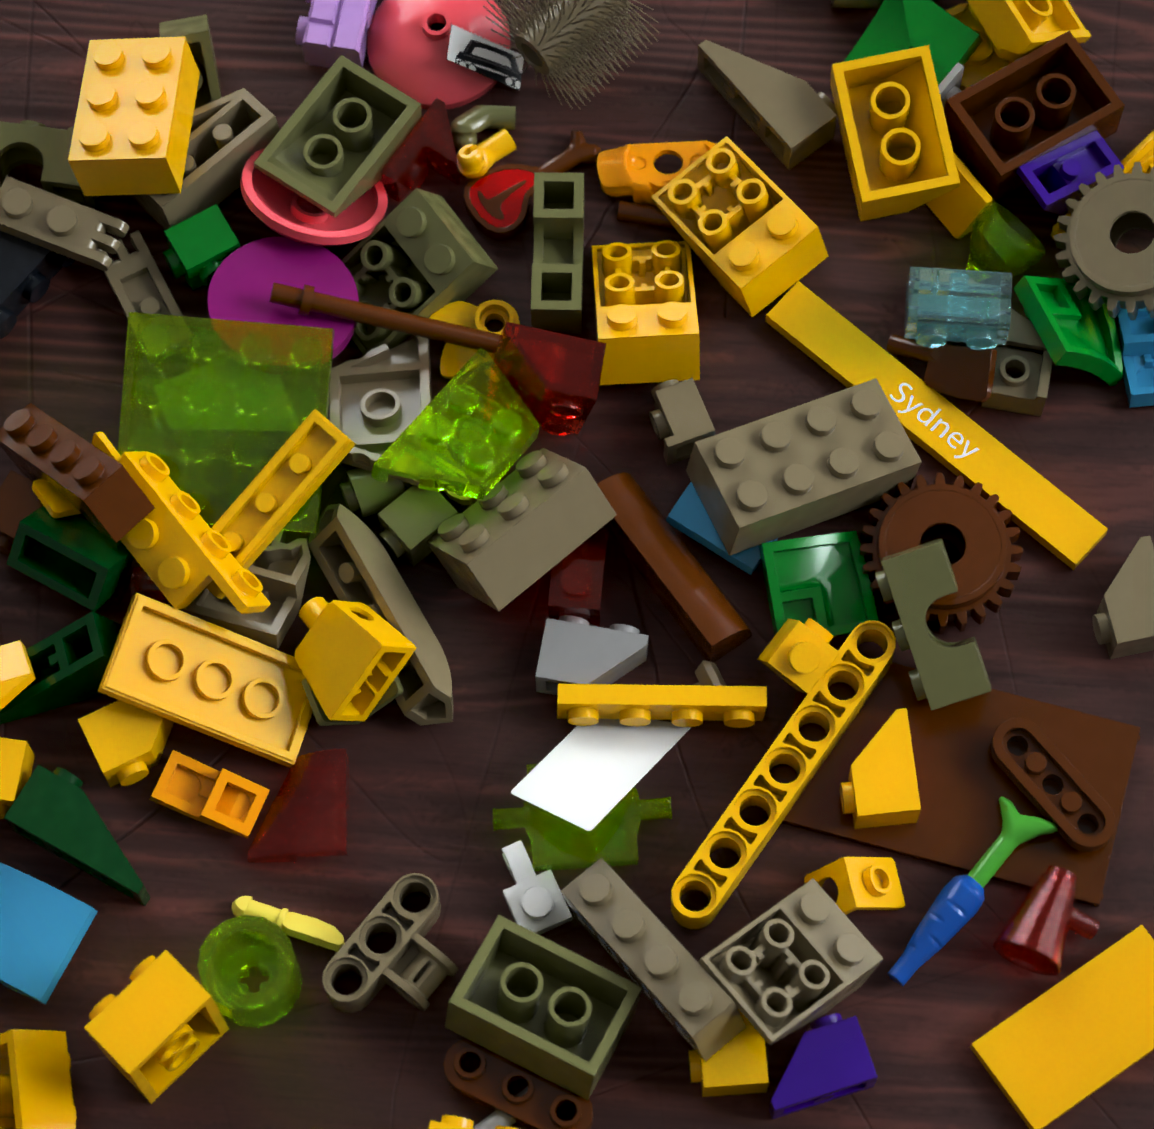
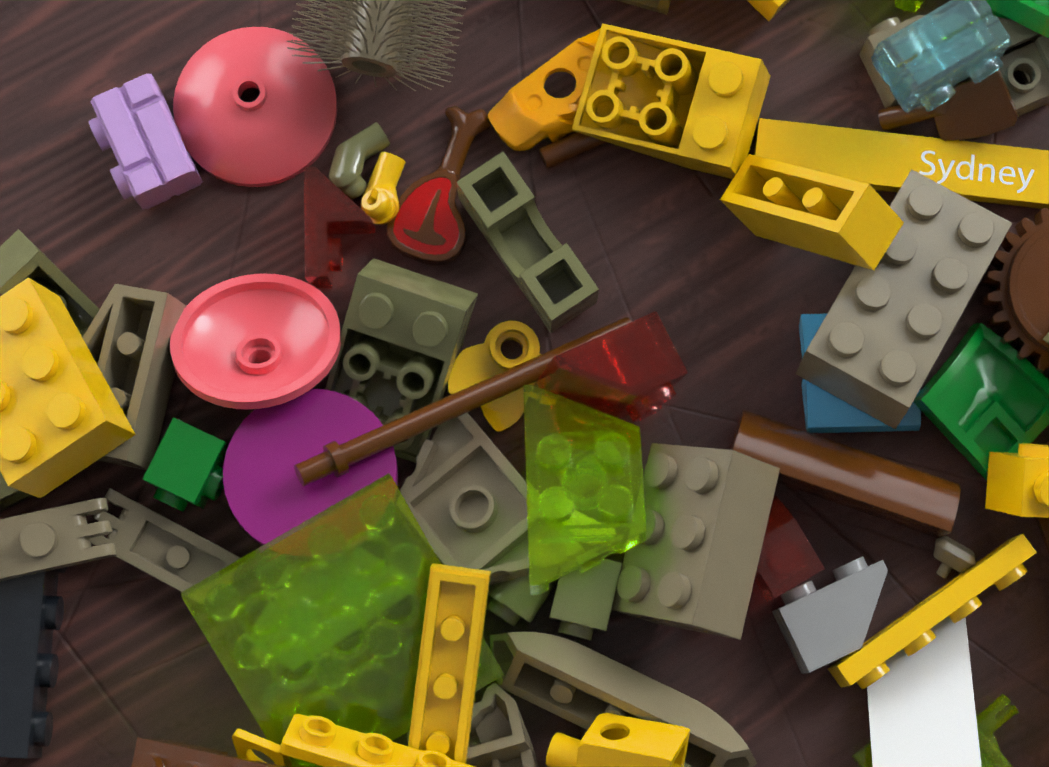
camera: 35 degrees left, 10 degrees up
olive slope [254,55,423,218] -> none
sticker [447,25,524,90] -> none
yellow slope [591,240,700,385] -> none
dark tan brick [649,378,715,466] -> none
none -> yellow brick [720,154,904,270]

